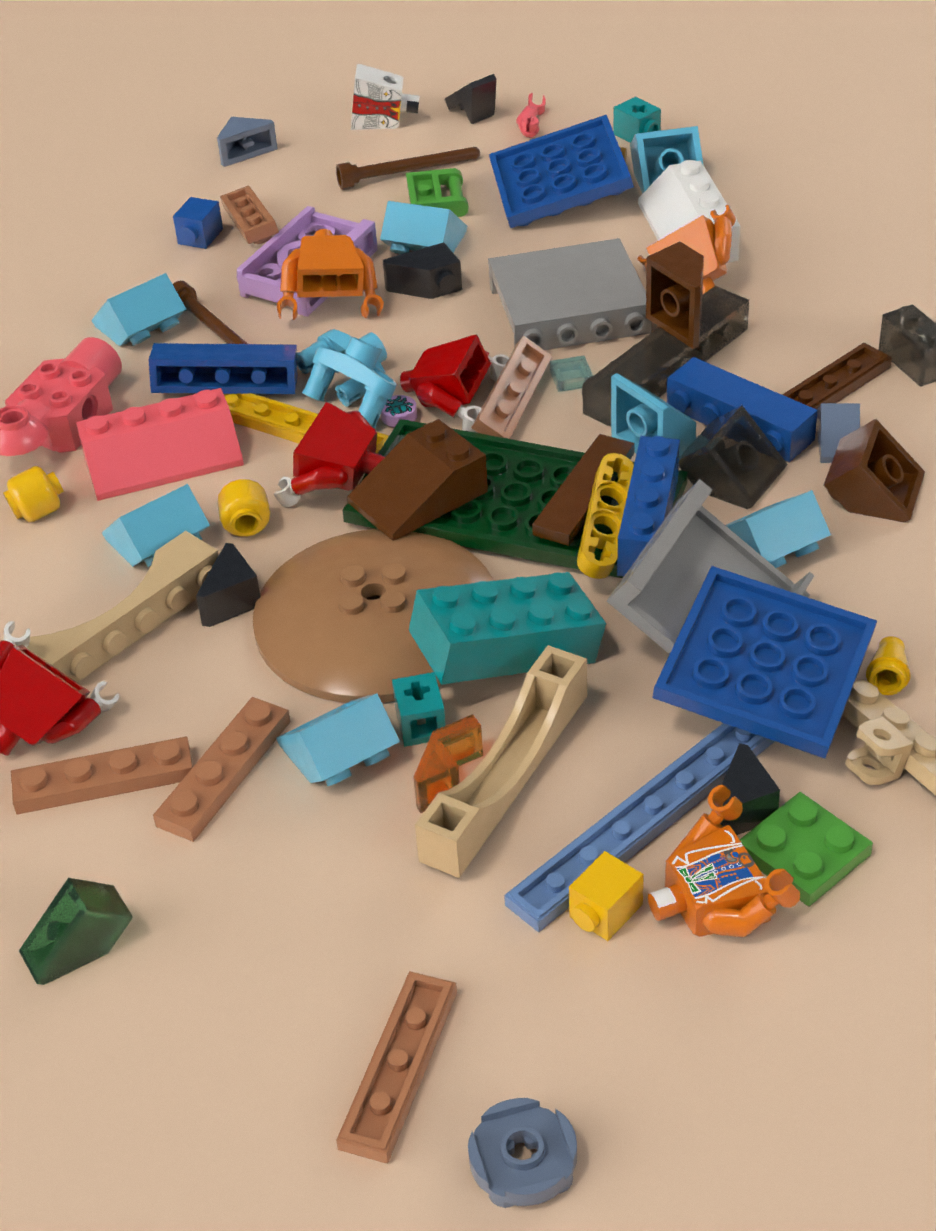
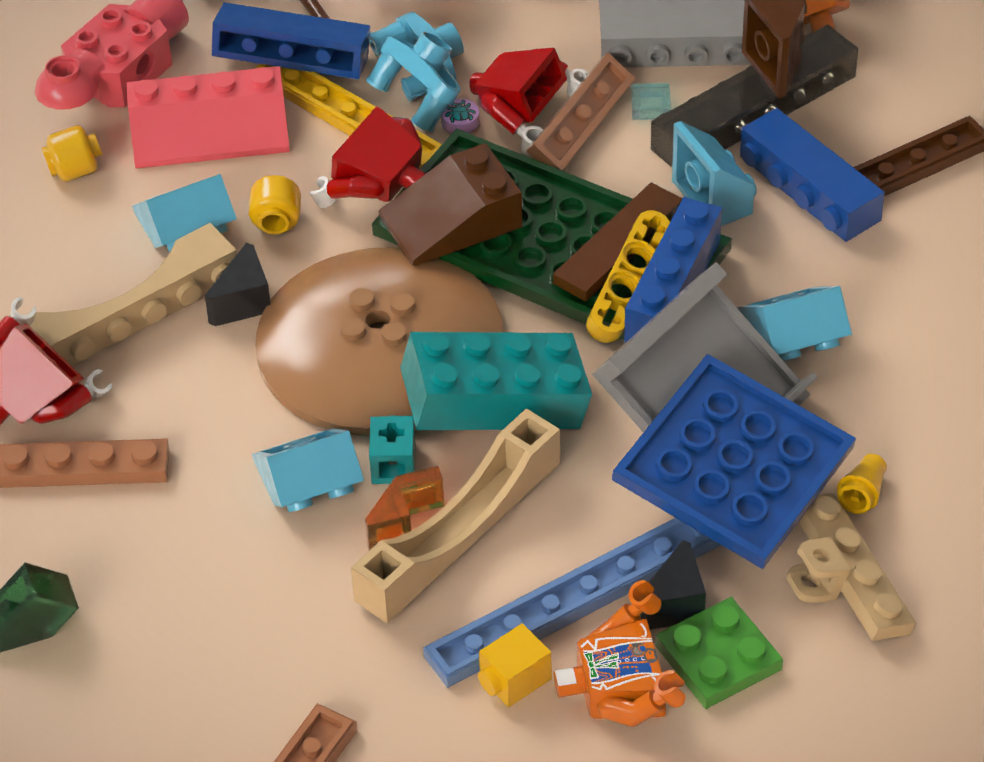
camera: 10 degrees right, 5 degrees up
nougat plate [153,697,291,842] -> none
clear smoke slope [679,405,788,509] -> none
sand blue slope [816,403,860,463] -> none
reddish brown slope [823,419,925,523] -> none

